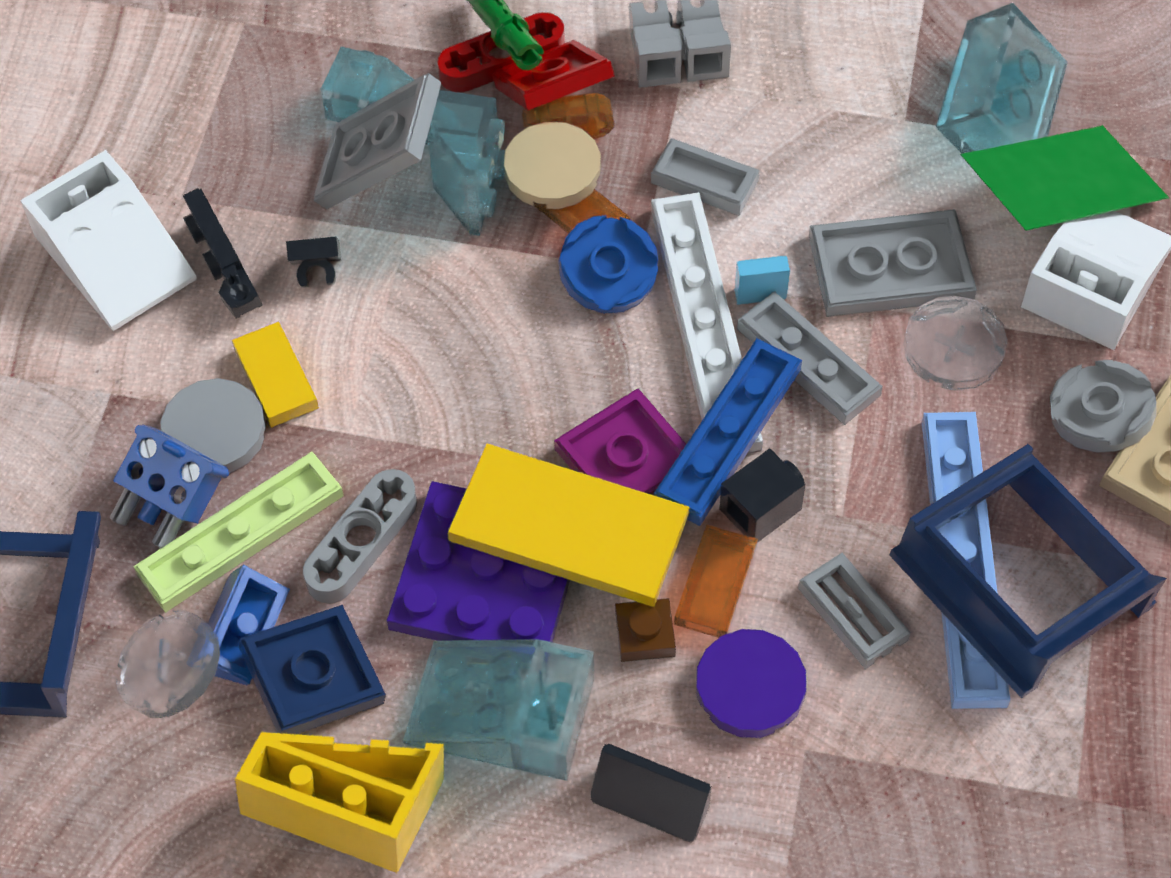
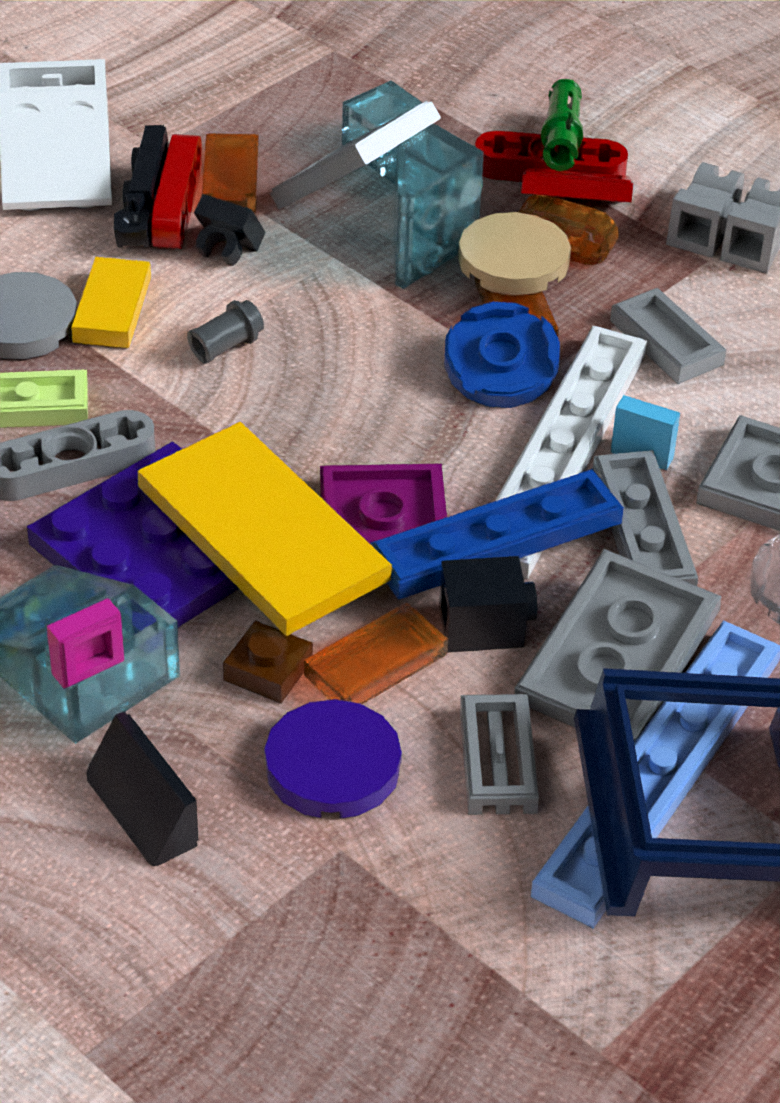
camera: 30 degrees right, 15 degrees down
none -> dark pink tile [46,598,124,689]
none -> red beam [152,134,202,249]
none -> dark grey pin [187,300,264,364]
none -> clear orange tile [202,133,259,213]
none -> light grey tile [515,549,721,742]

